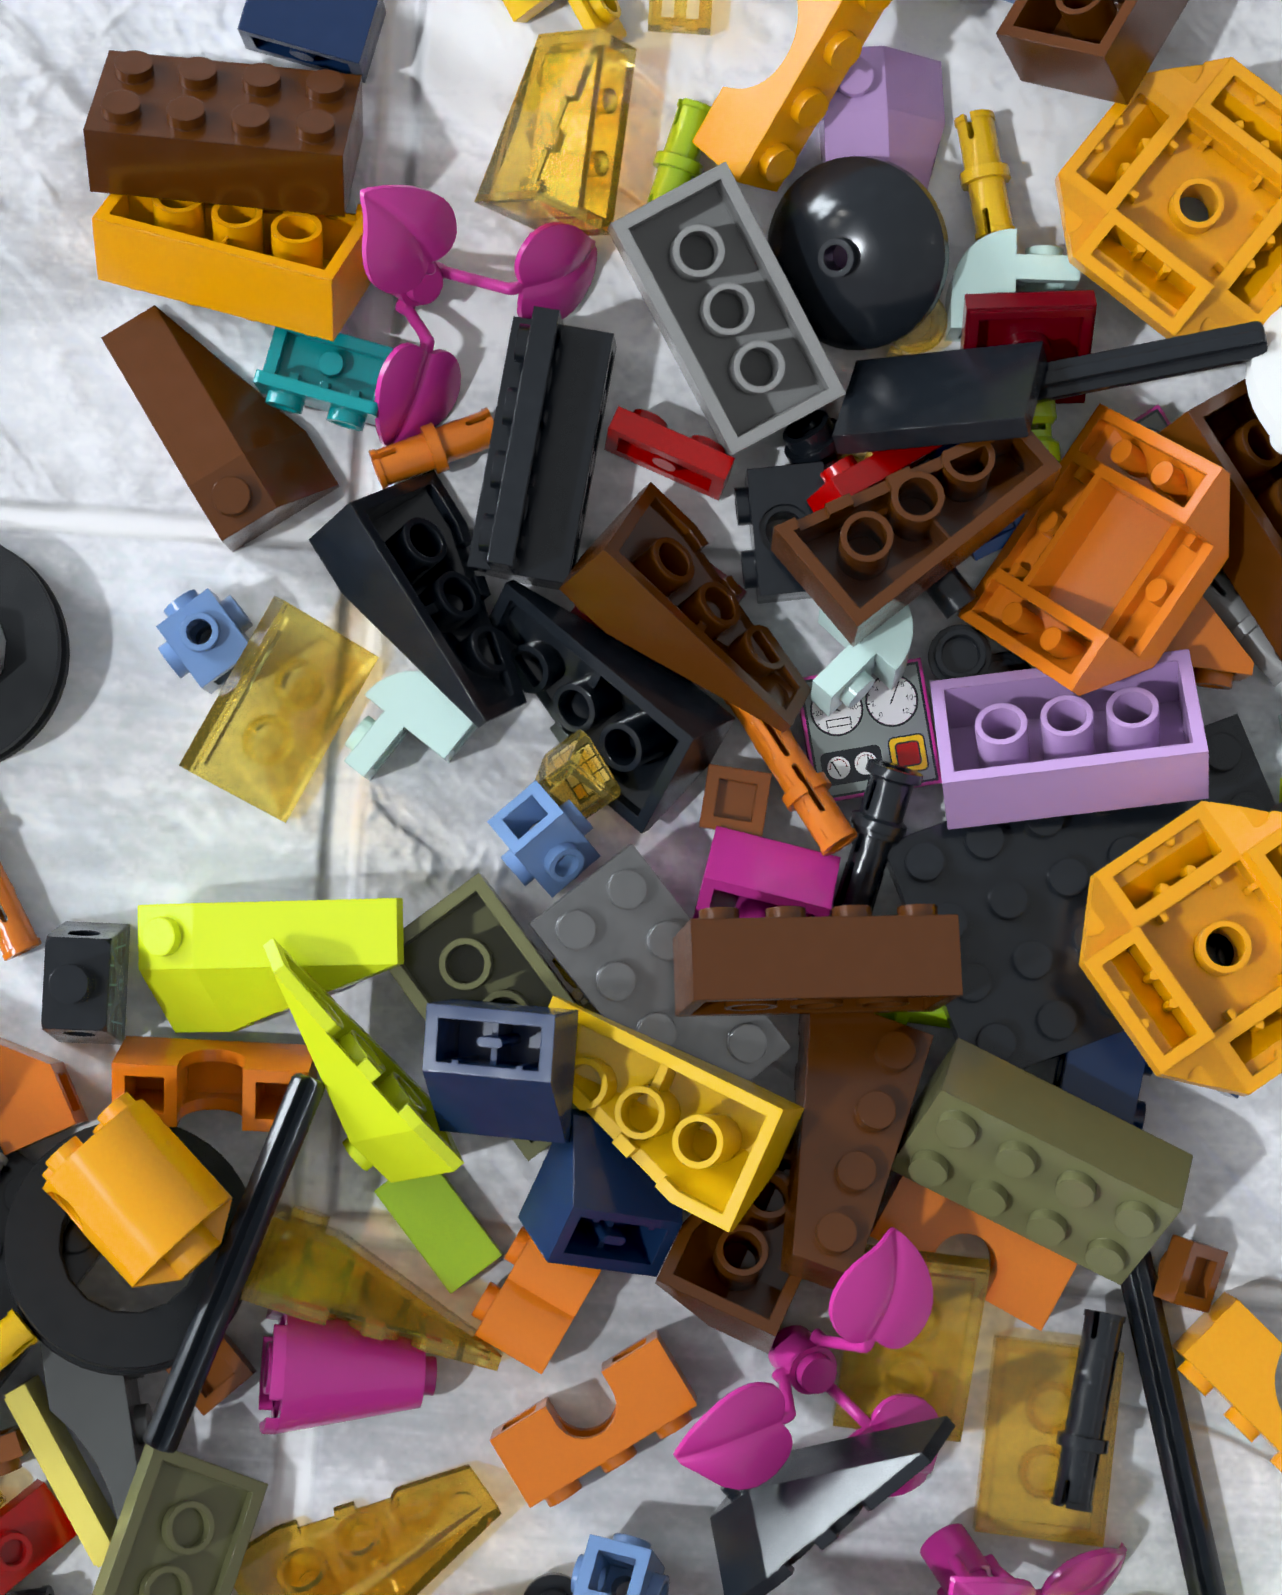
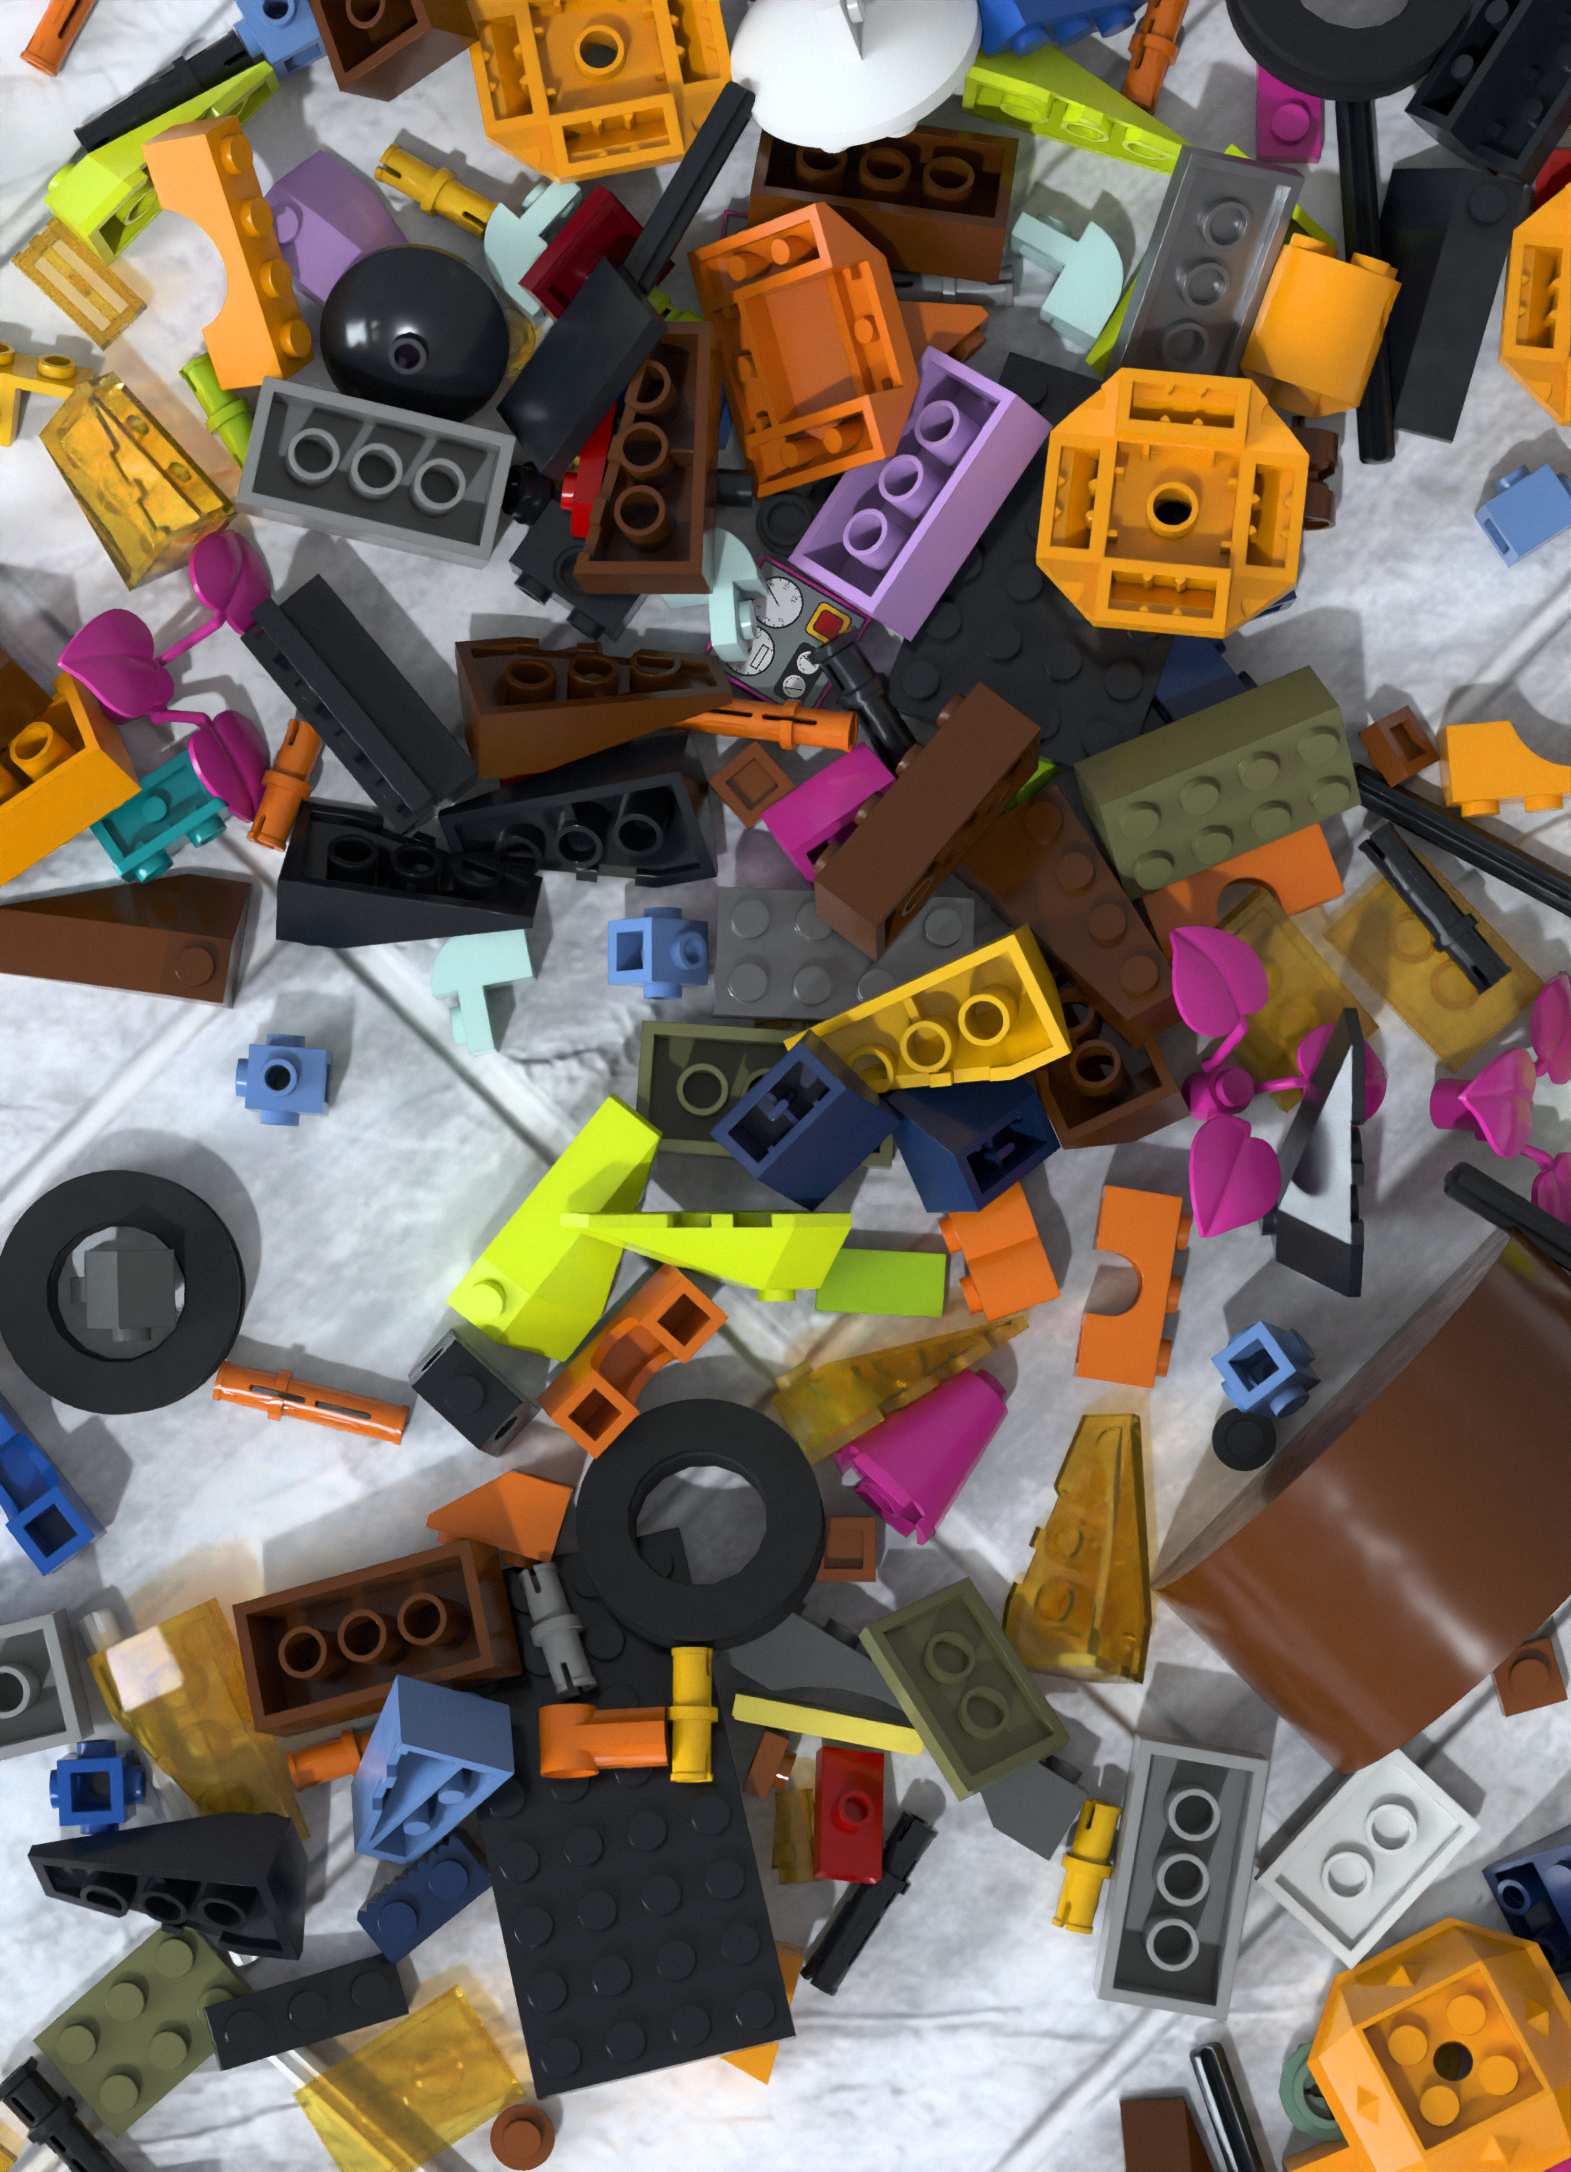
camera: 50 degrees left, 0 degrees up
light orange cylinder [42,1092,233,1288] -> none
black axle [143,1073,325,1453] -> none
clear yellow tile [179,596,379,823] -> none
clear yellow slope [535,729,621,819] -> none
red plate [604,406,735,501] -> none

